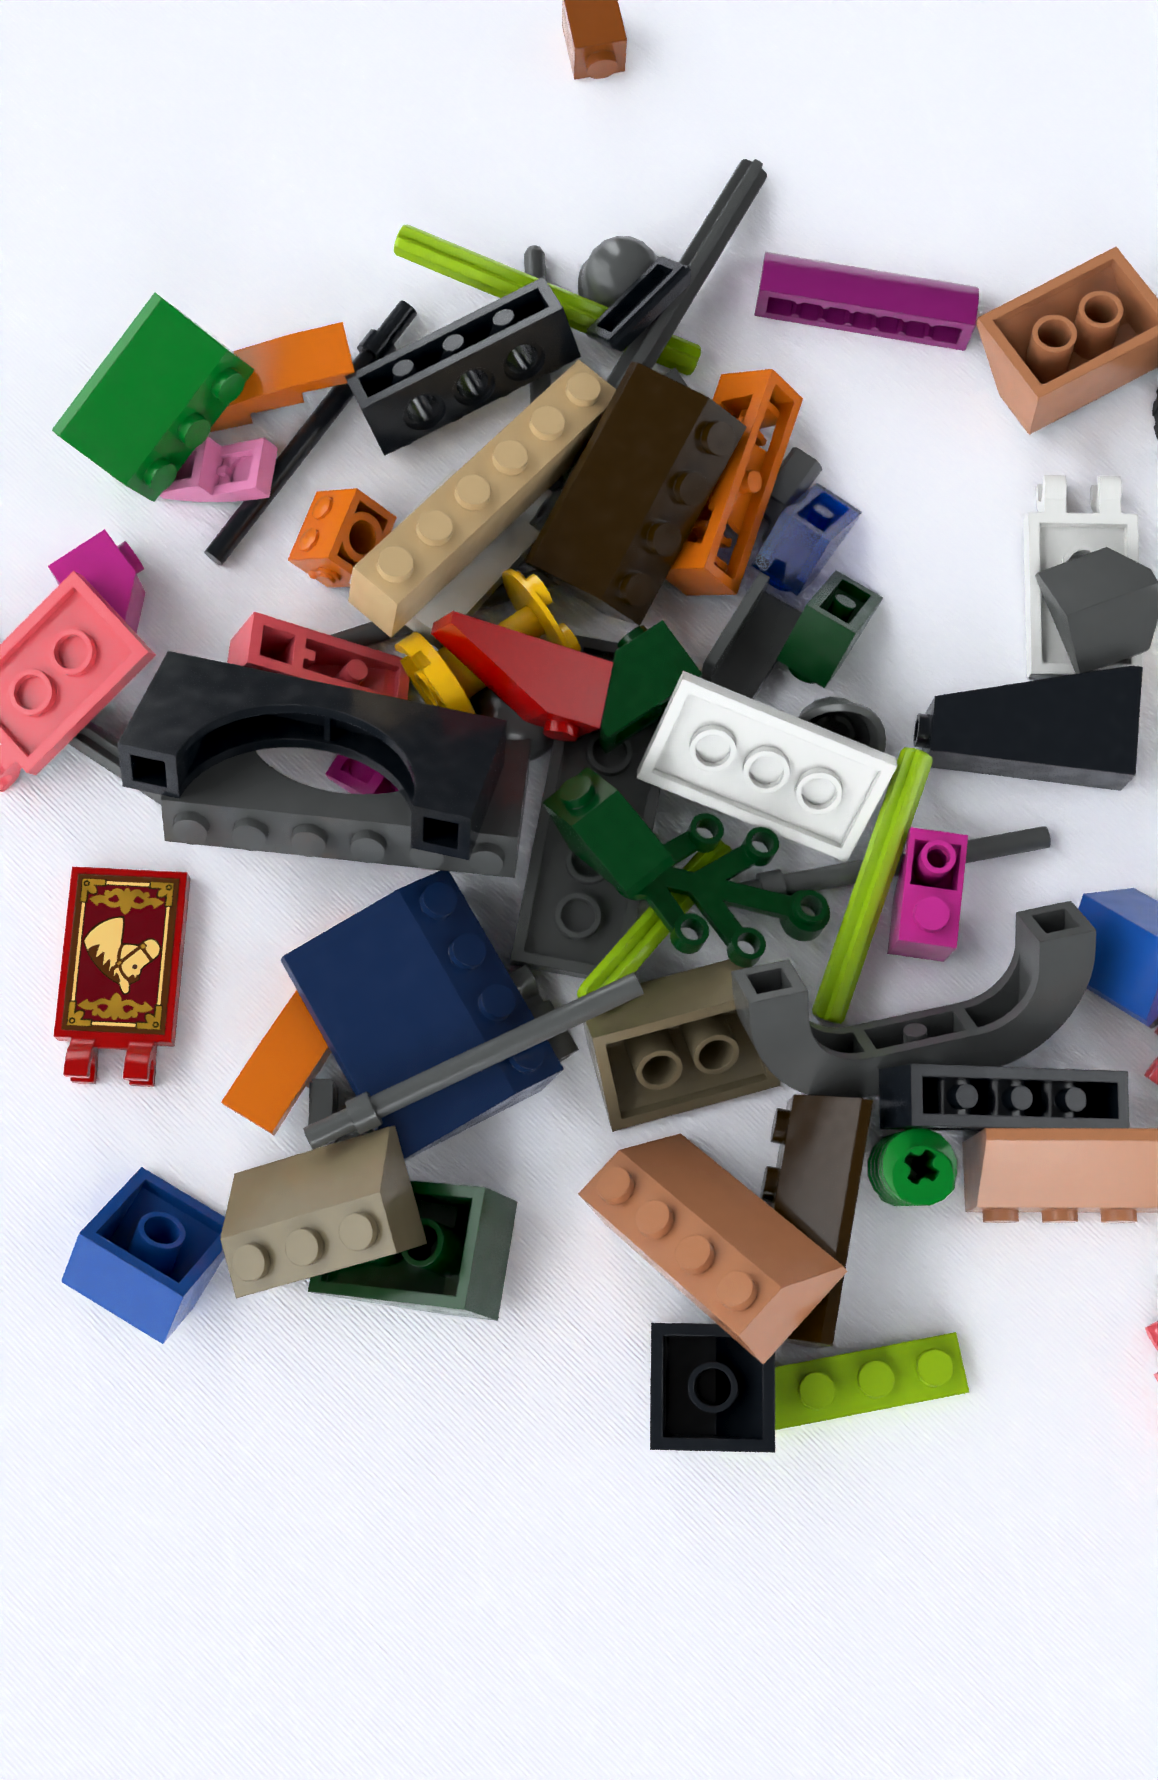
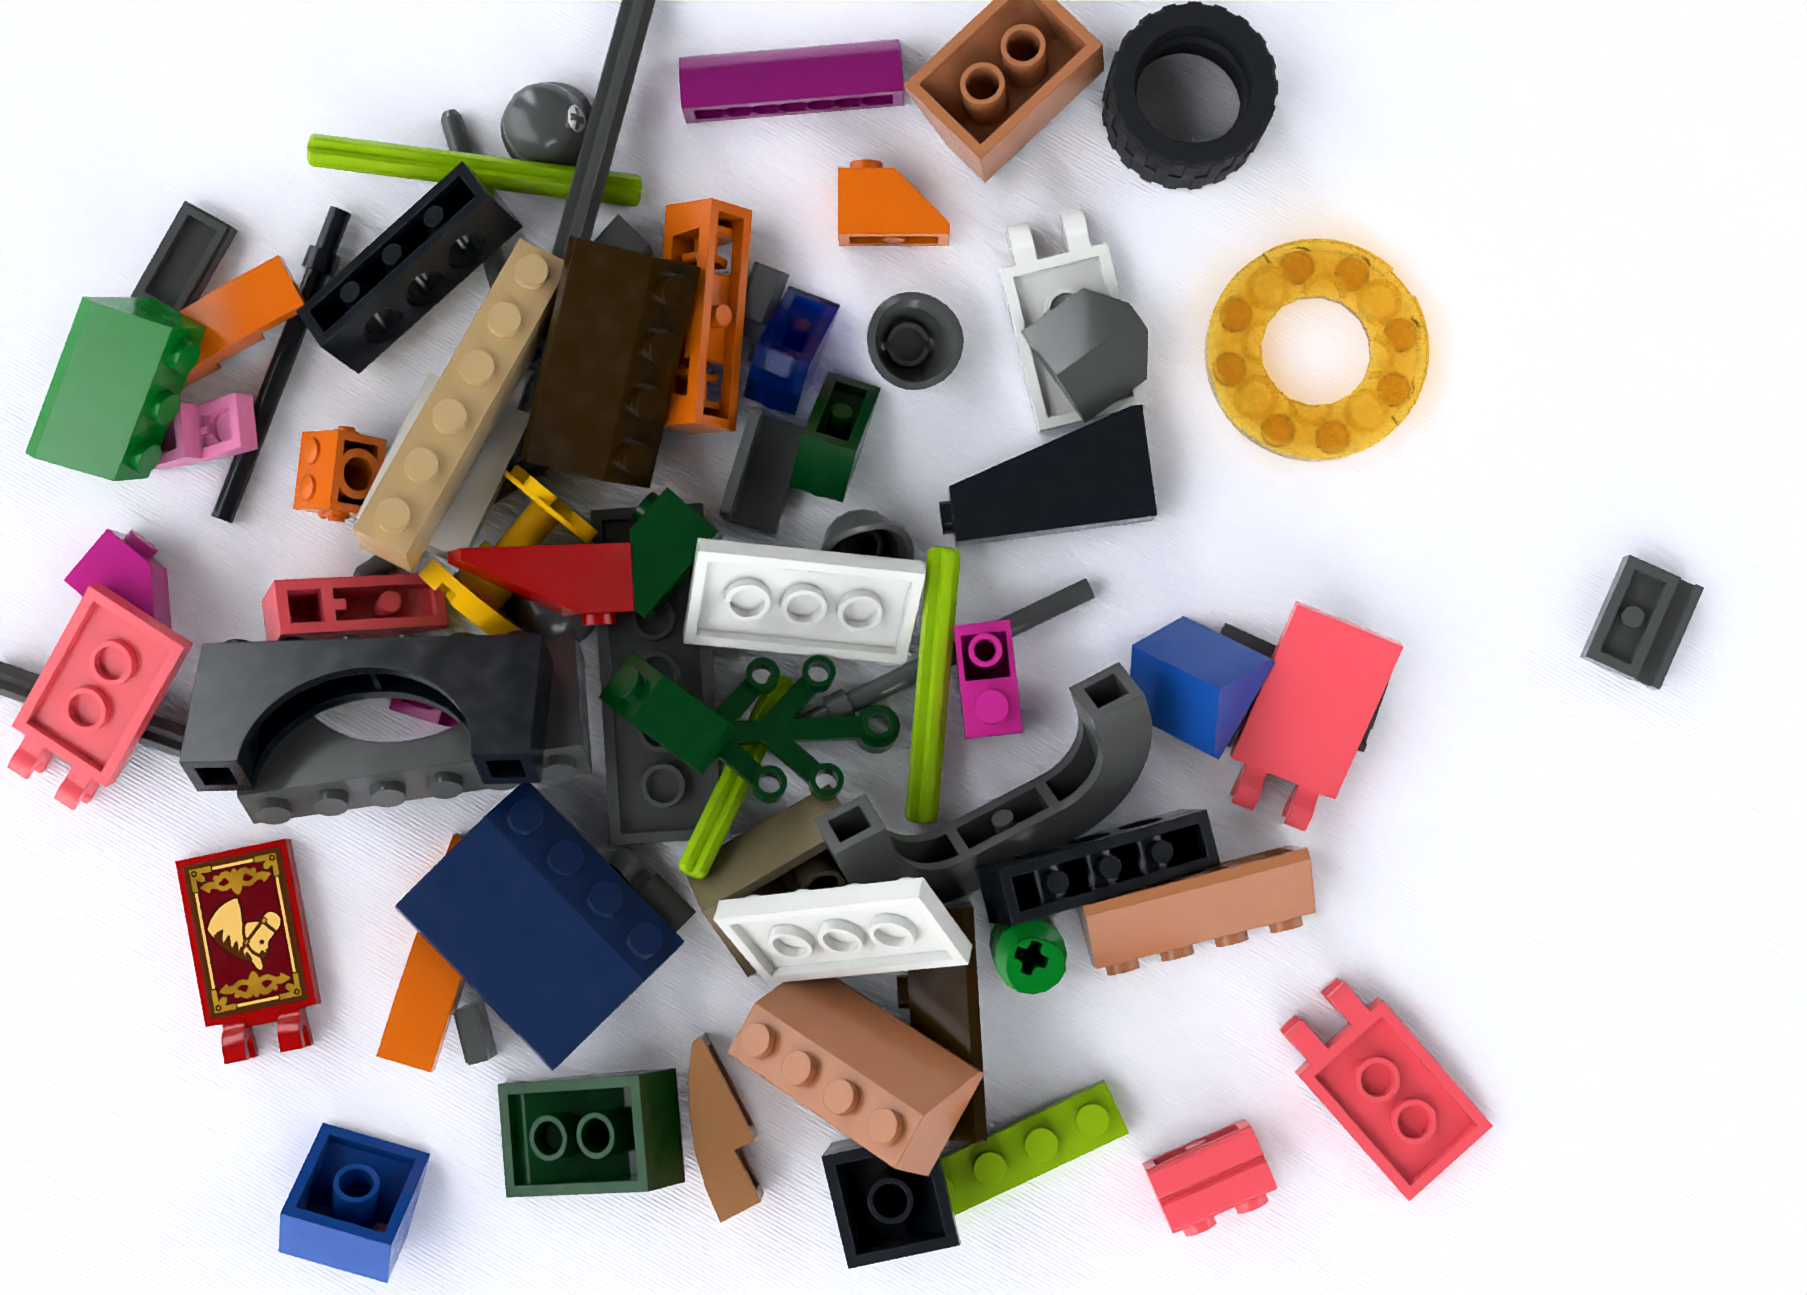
camera: 10 degrees left, 10 degrees up
dark tan slope [220,1125,427,1298] -> none
dark grey bar [303,972,644,1150] -> none
black tile [585,256,691,352] -> none
none -> dark grey tile [130,201,238,312]
none -> medium nougat slope [688,1032,764,1223]
none -> white plate [713,877,973,984]
none -> orange slope [838,159,950,246]
none -> dark grey helmet [867,292,964,390]
none -> coral brick [1142,1119,1278,1237]

